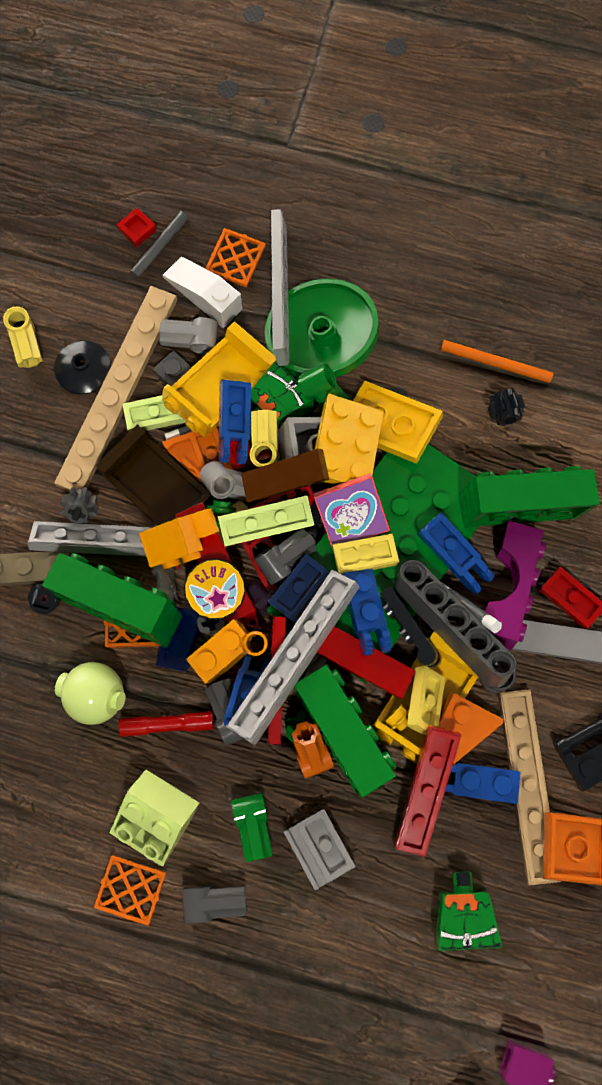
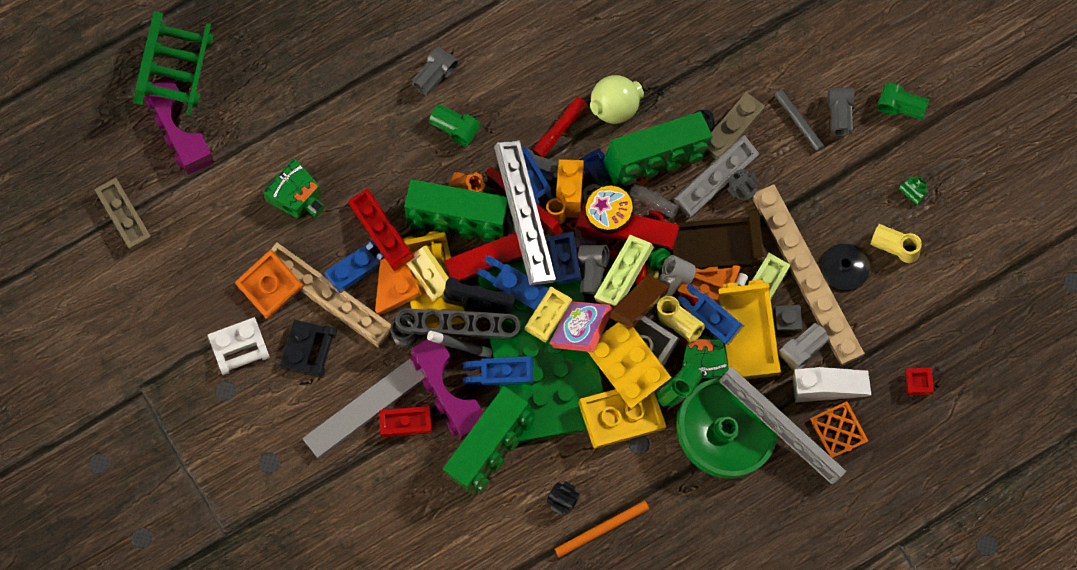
camera: 135 degrees right, 5 degrees down
orange window [94,855,167,926] -> none
yellowish green slope [109,770,199,867] -> none
dark grey bar [130,211,189,279] -> none
light orange hinge [139,508,219,570] -> none
light grey plate [284,809,356,890] -> none

